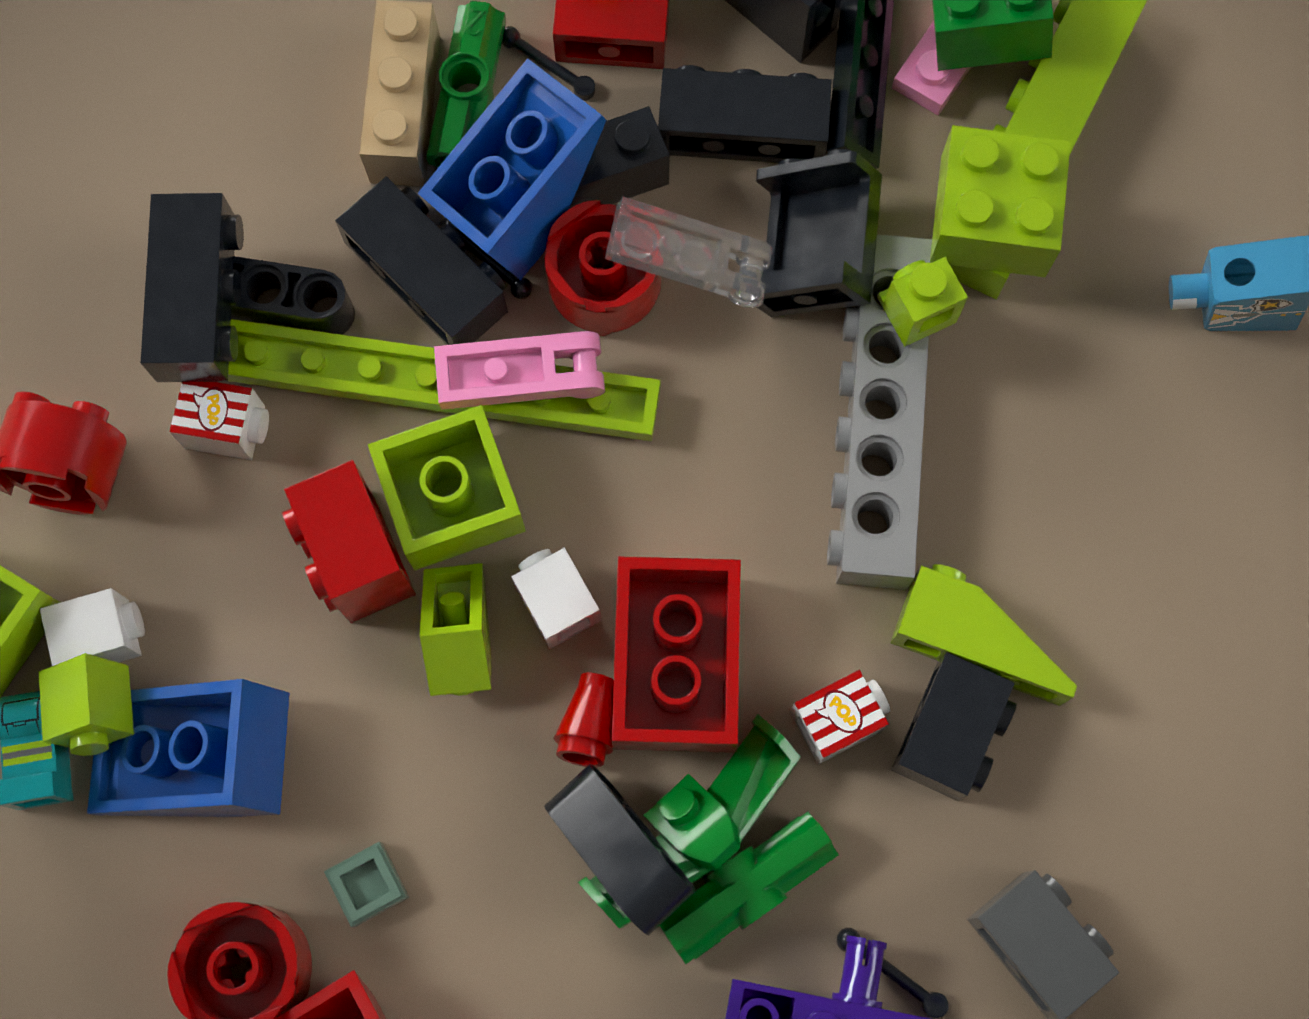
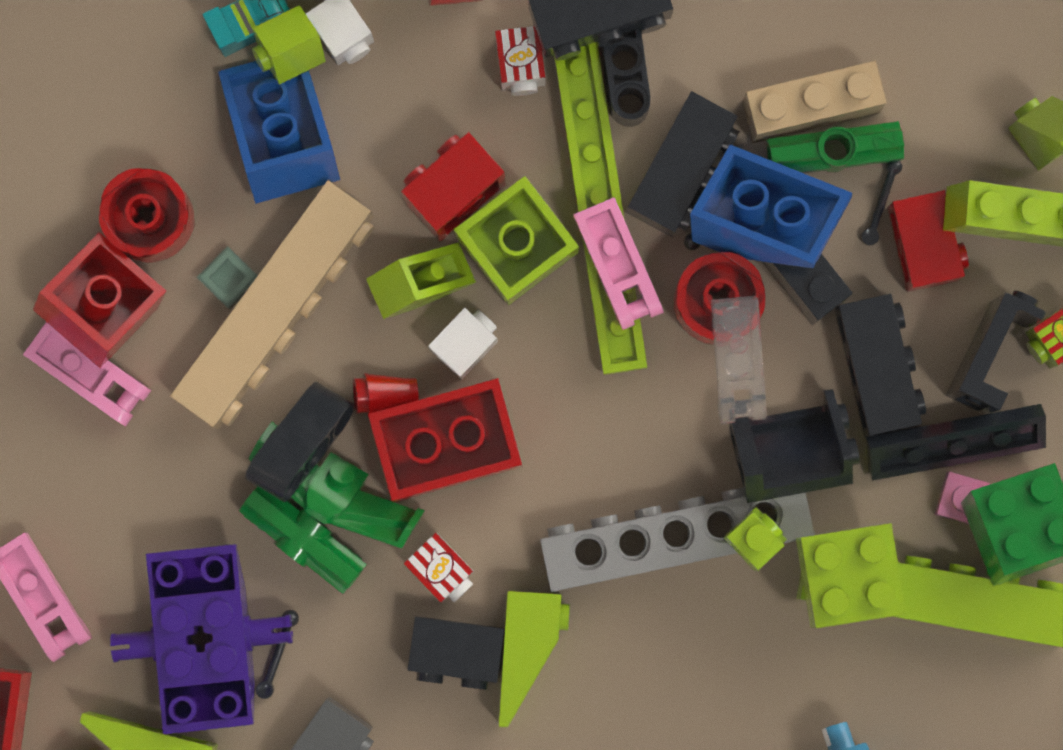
camera: 75 degrees right, 10 degrees up
none -> tan brick [170,180,375,430]

